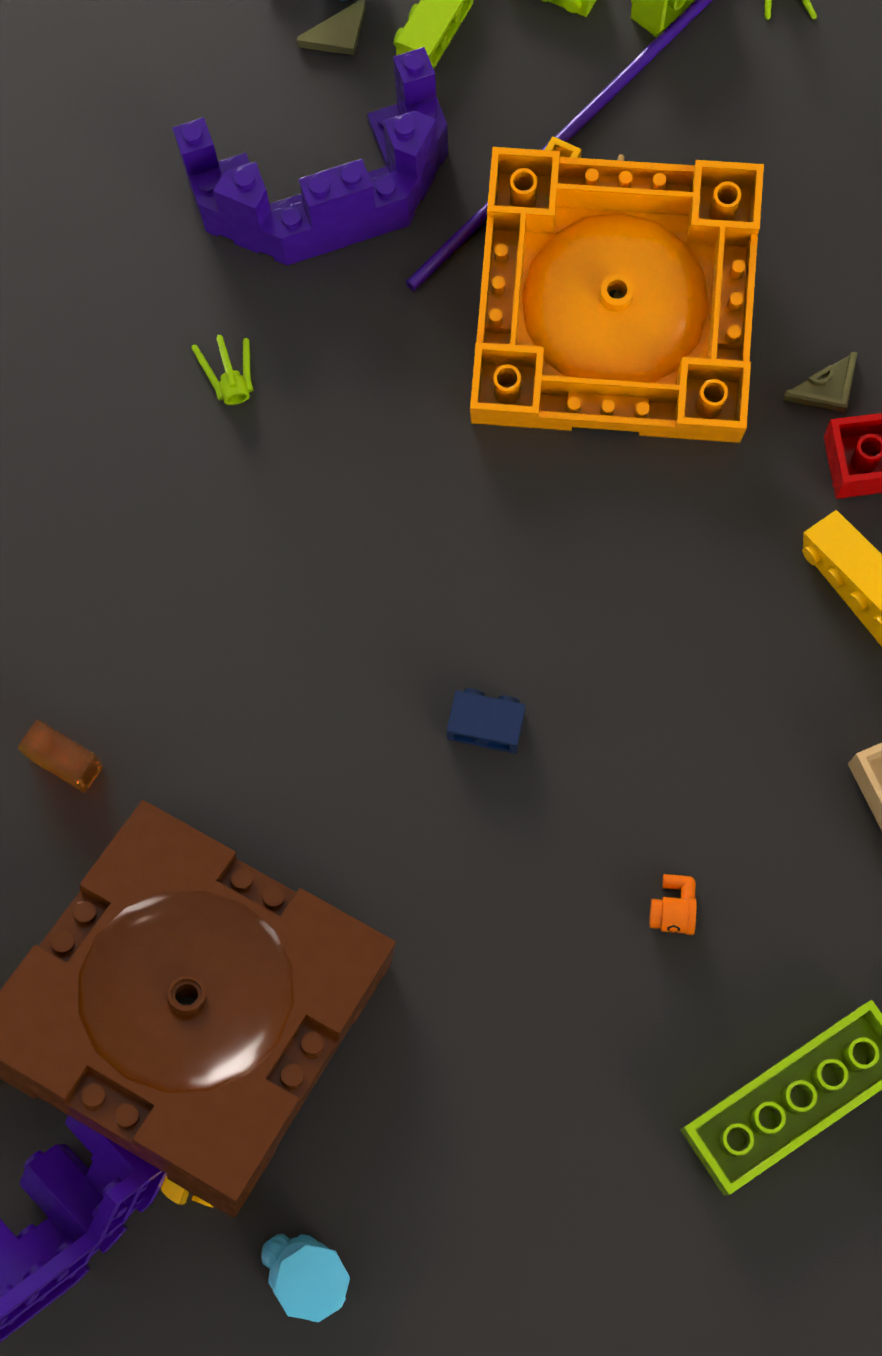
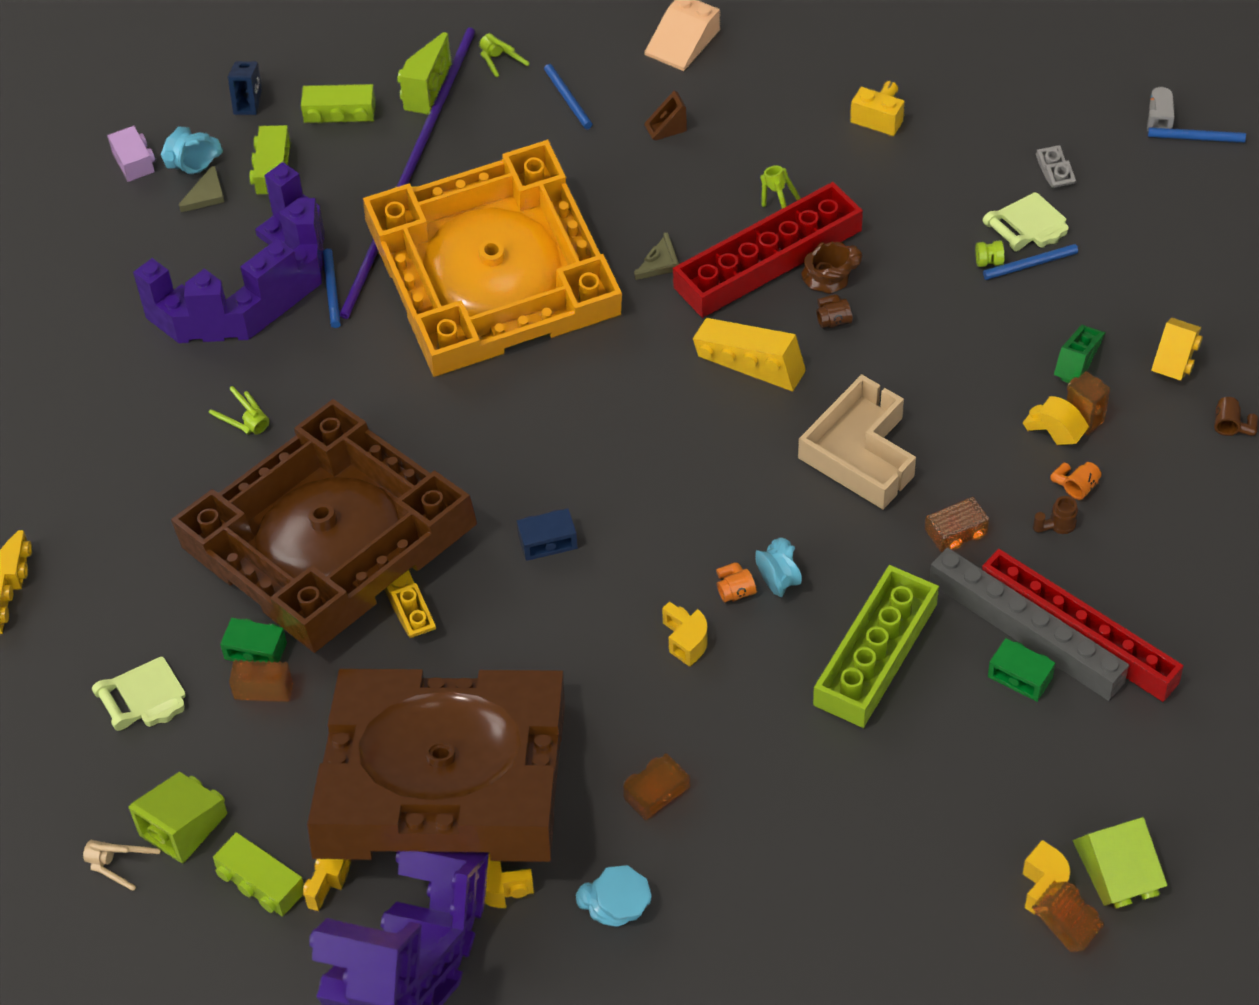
camera: 30 degrees left, 20 degrees down
none -> reddish brown brick [171,399,477,653]
none -> green brick [220,618,287,670]
none -> blue bar [323,249,341,328]
none -> yellow slope [385,570,436,638]
none -> blue bar [544,64,592,129]
none -> clear orange brick [623,753,690,820]
none -> yellow brick [662,601,707,667]
none -> medium azure piece [756,538,802,597]

